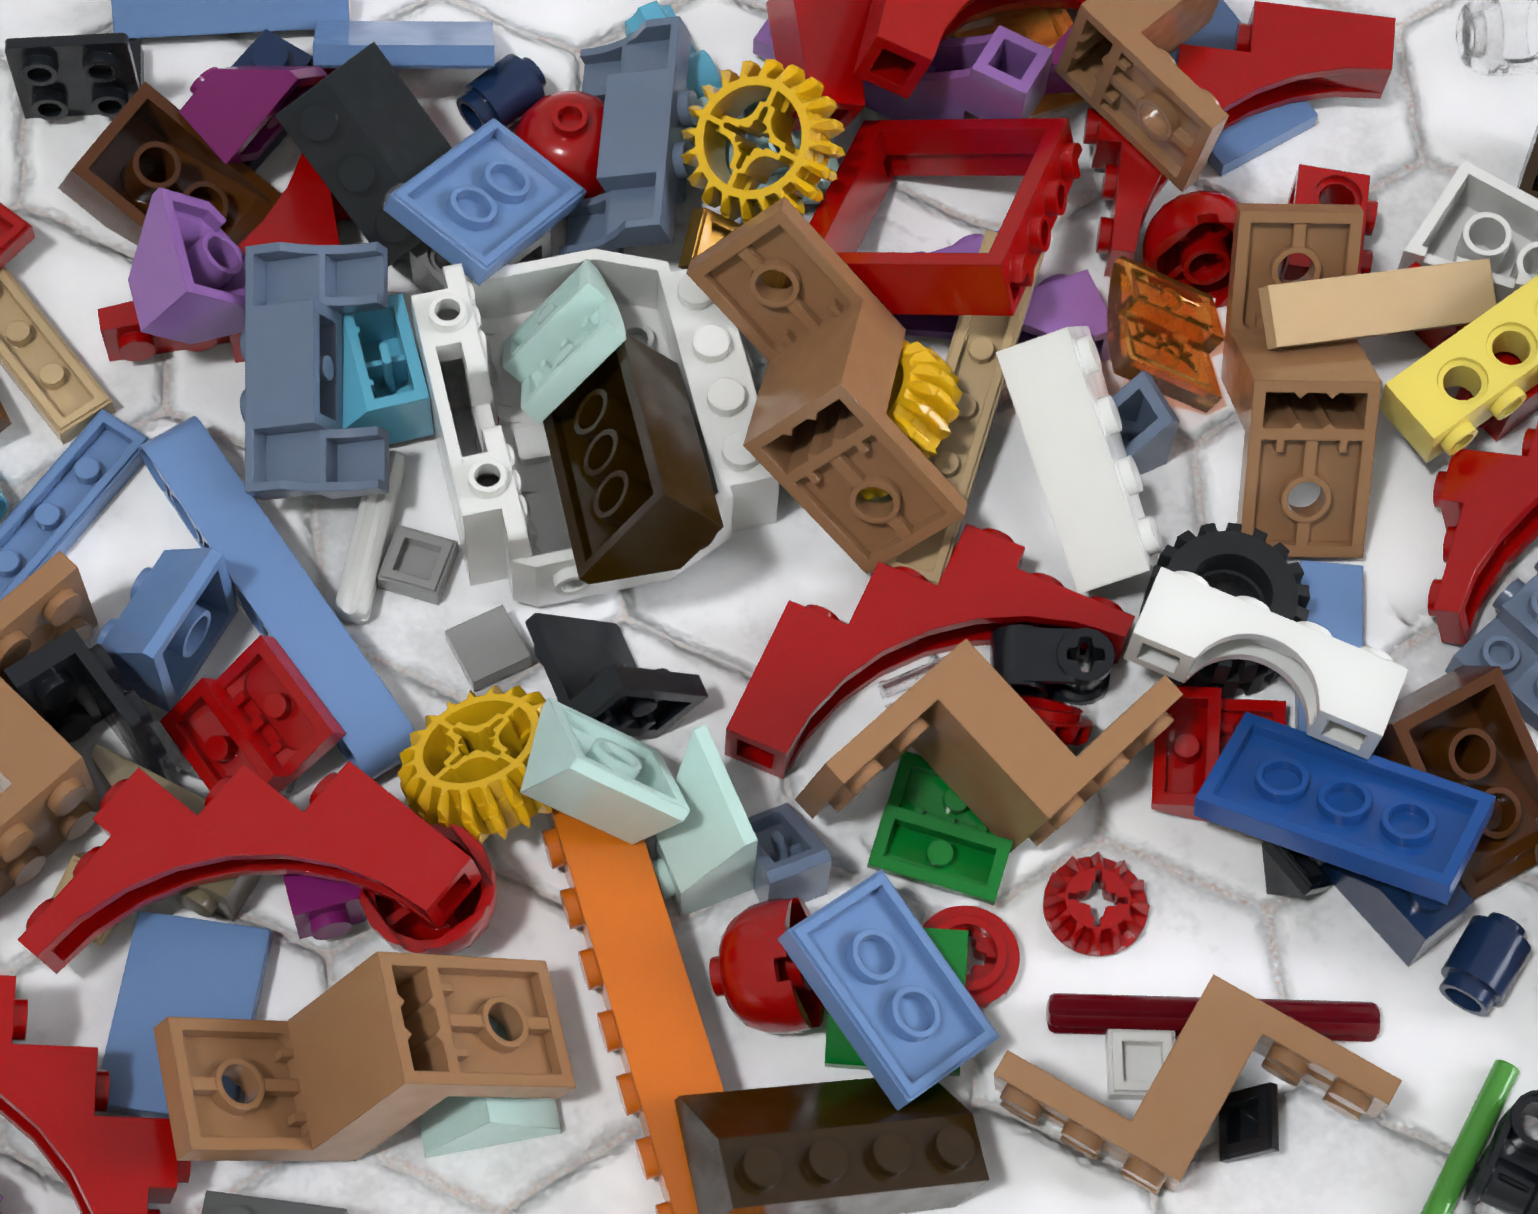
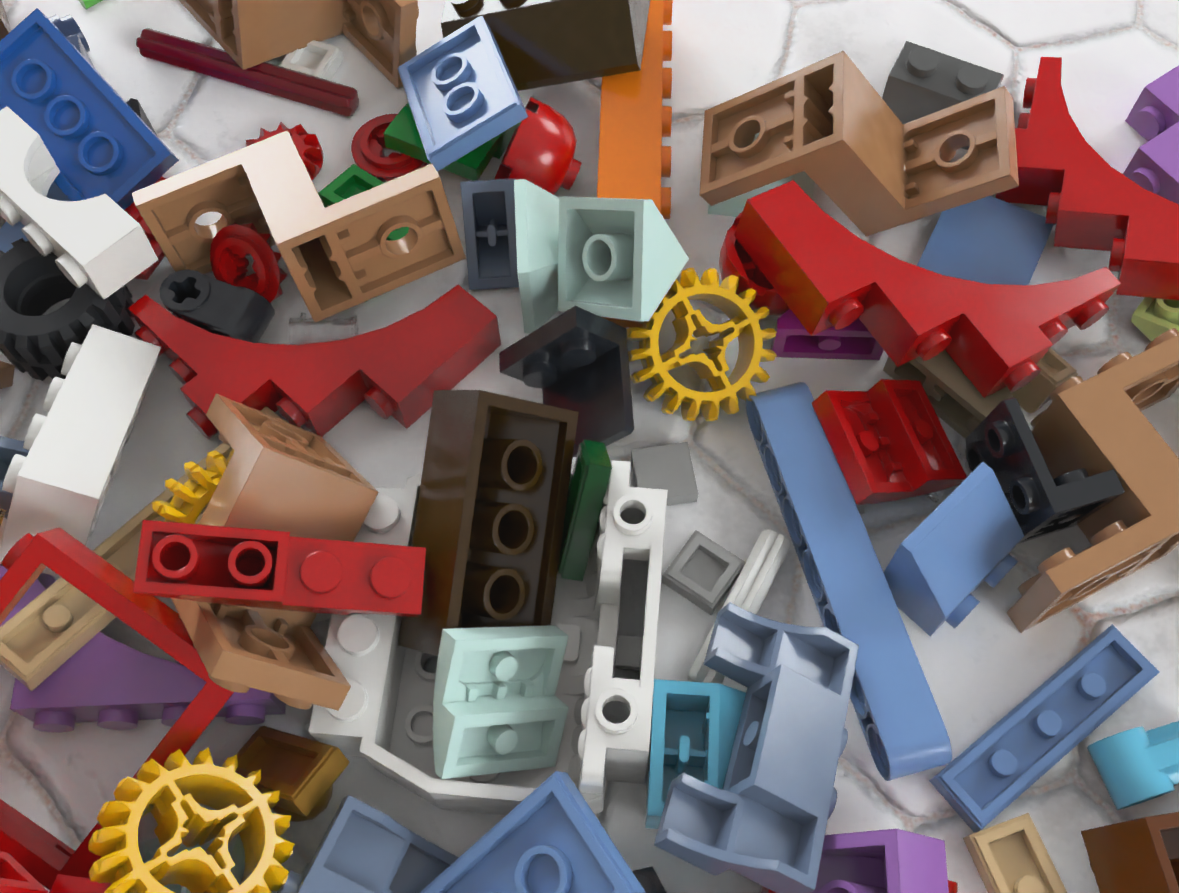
camera: 155 degrees left, 0 degrees up
none -> red slope [133,520,426,617]
none -> dark green tile [558,439,612,582]

